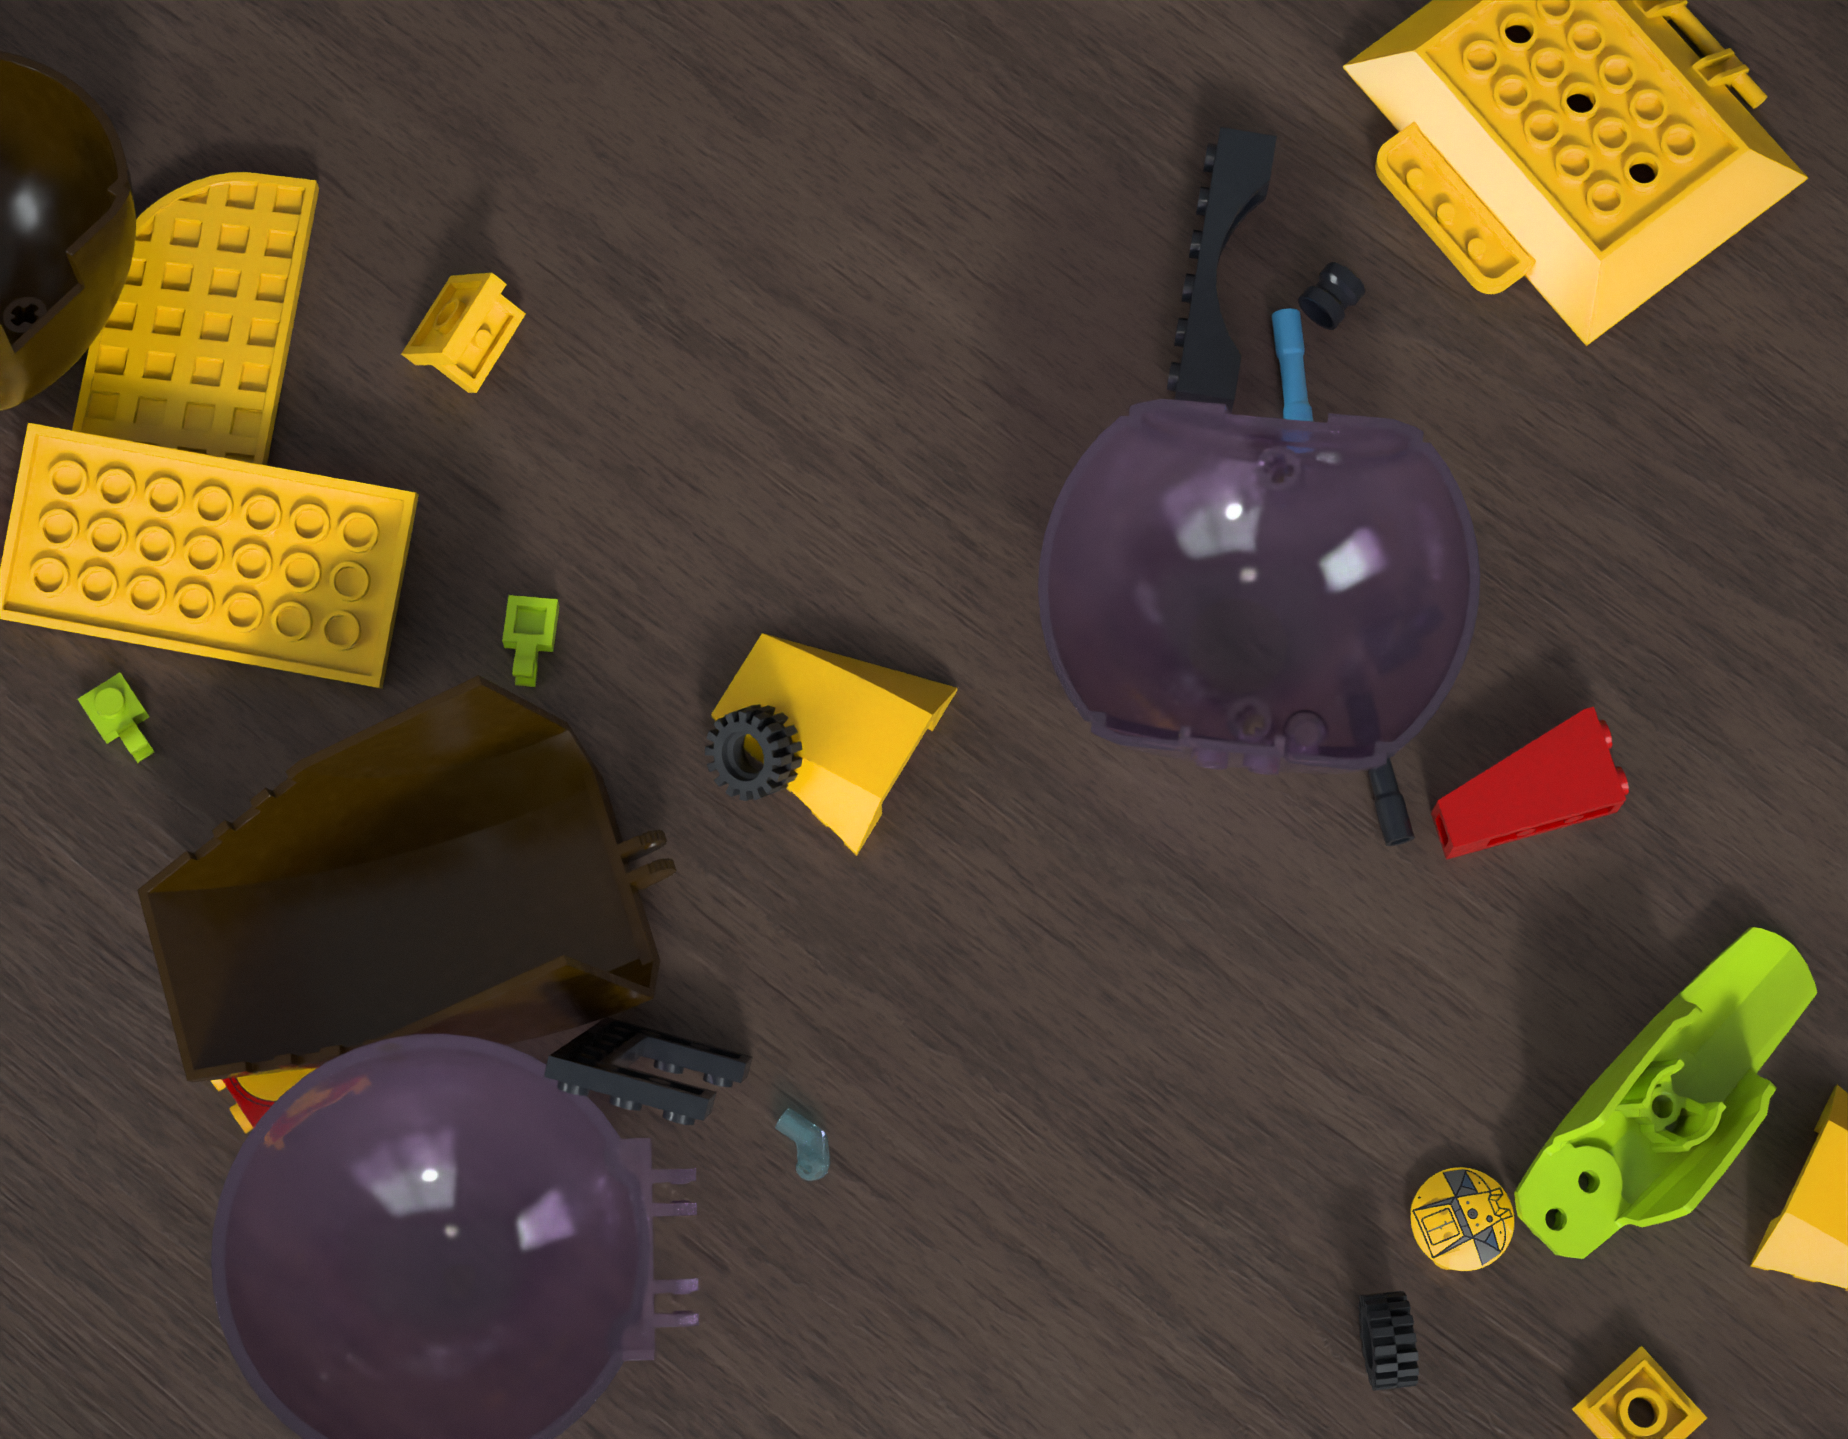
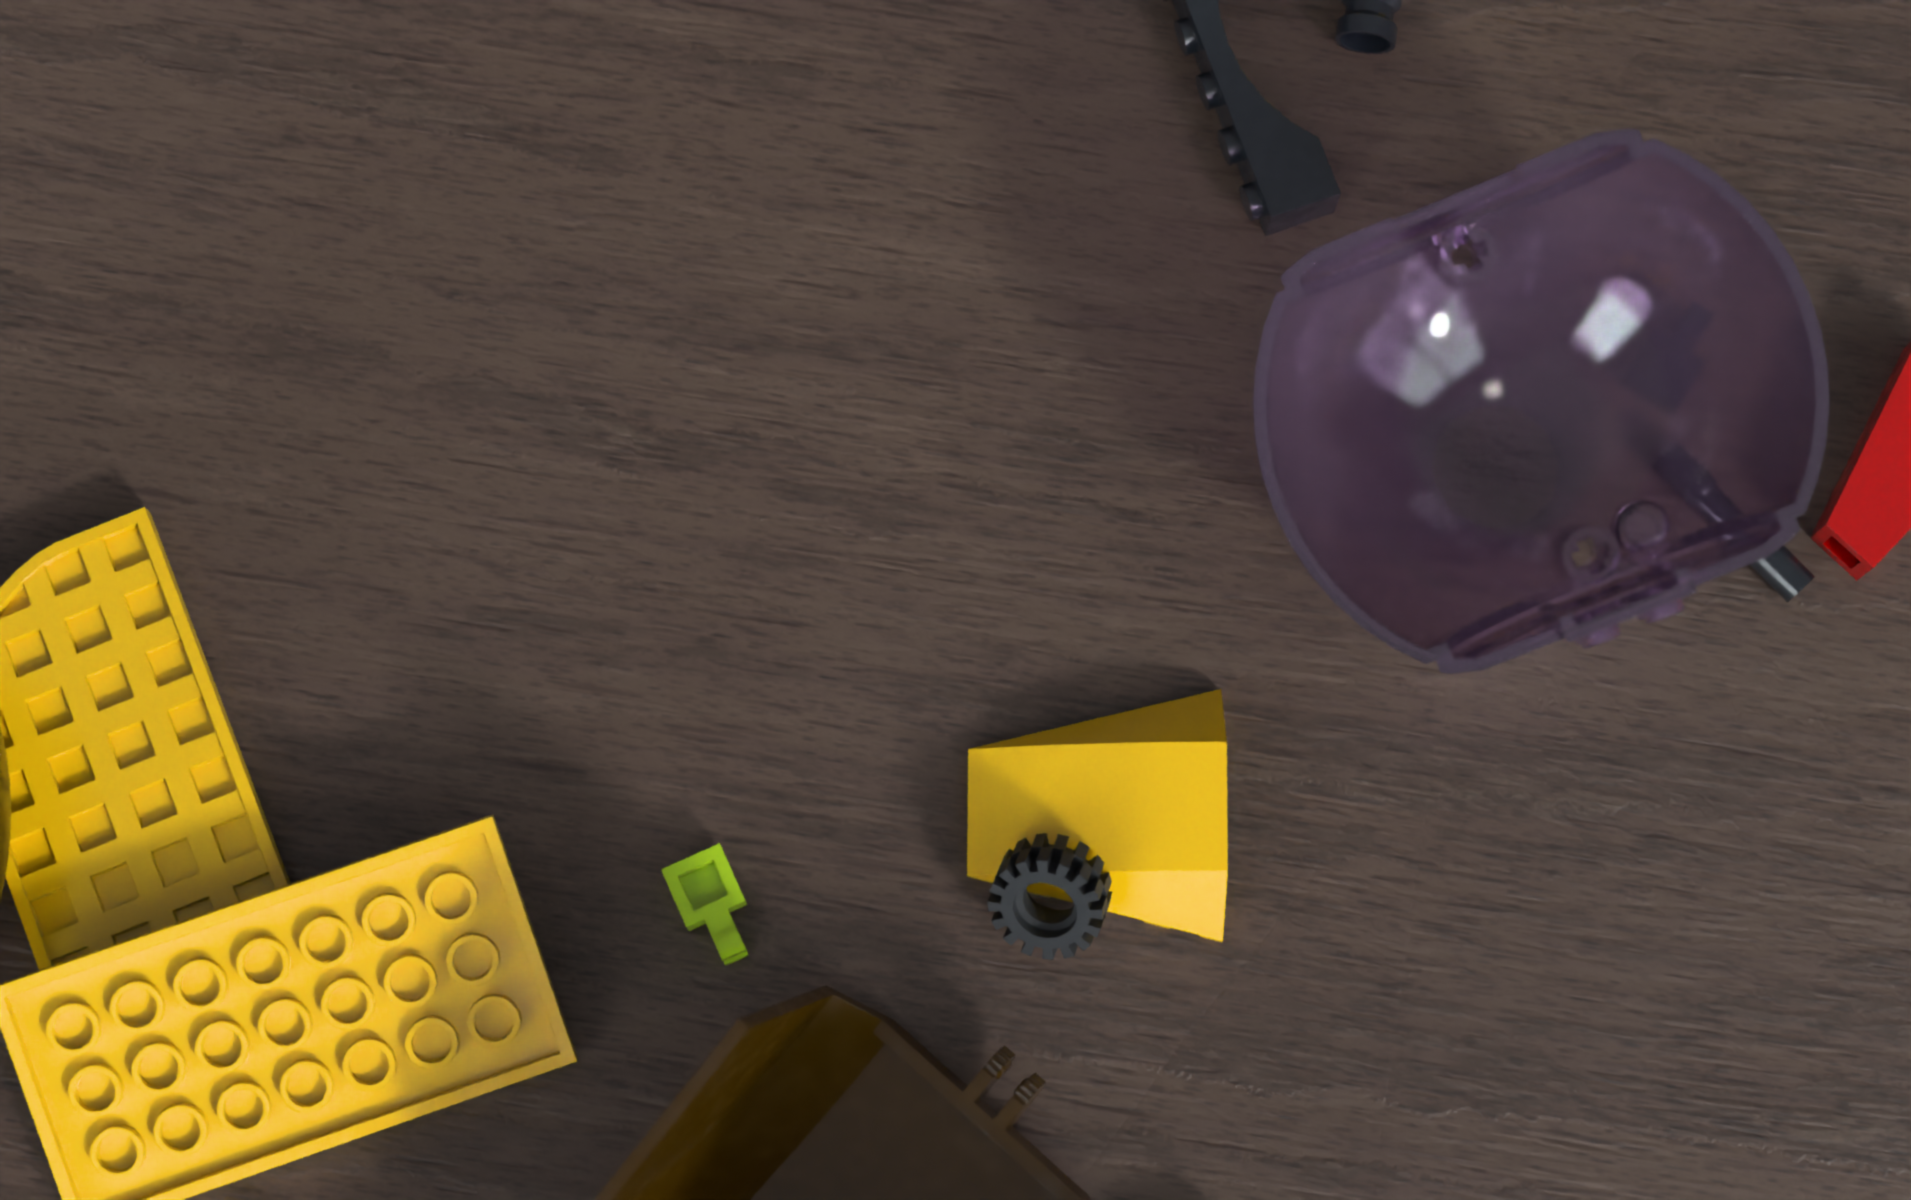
camera: 30 degrees left, 5 degrees up
yellow bracket [401,273,526,393] -> none
dark azure piece [1271,308,1316,454] -> none

